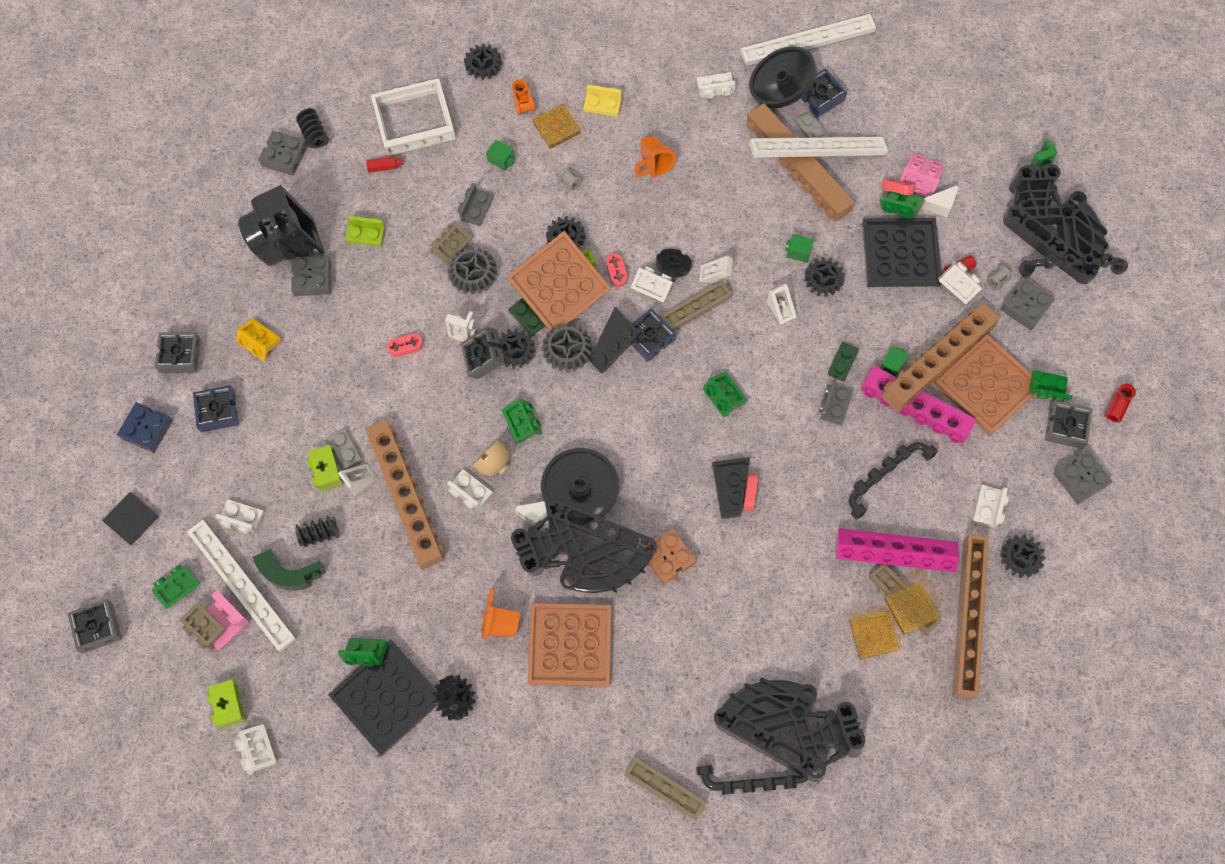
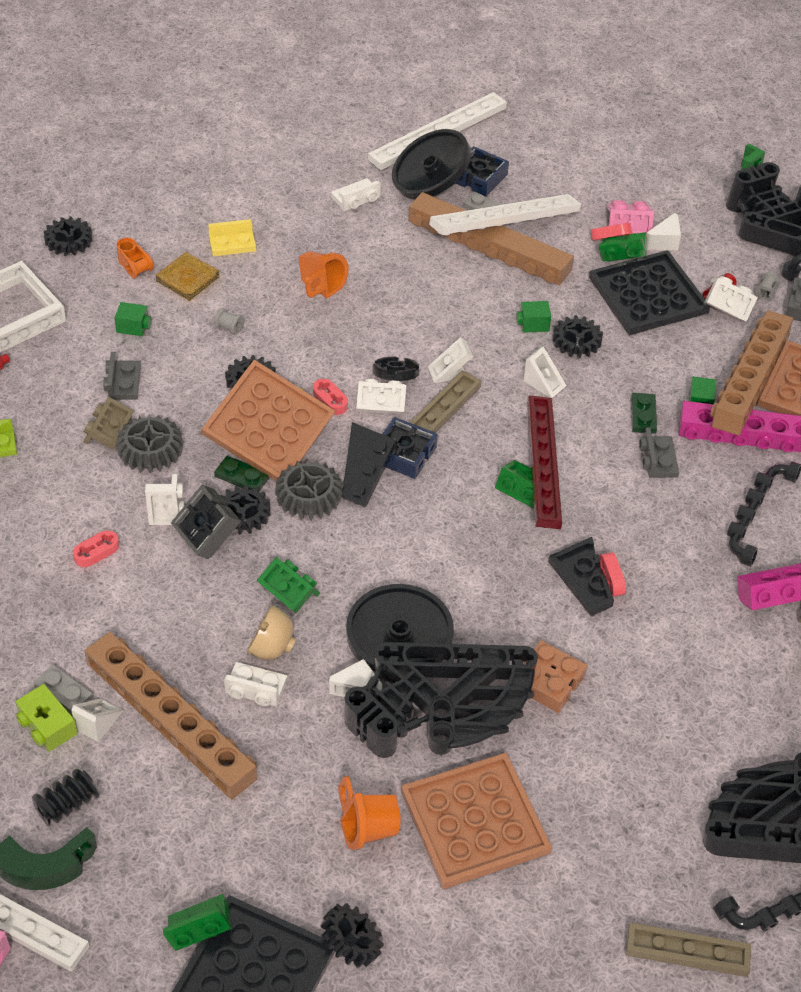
camera: 25 degrees left, 20 degrees down
none -> dark red tile [527,395,562,530]

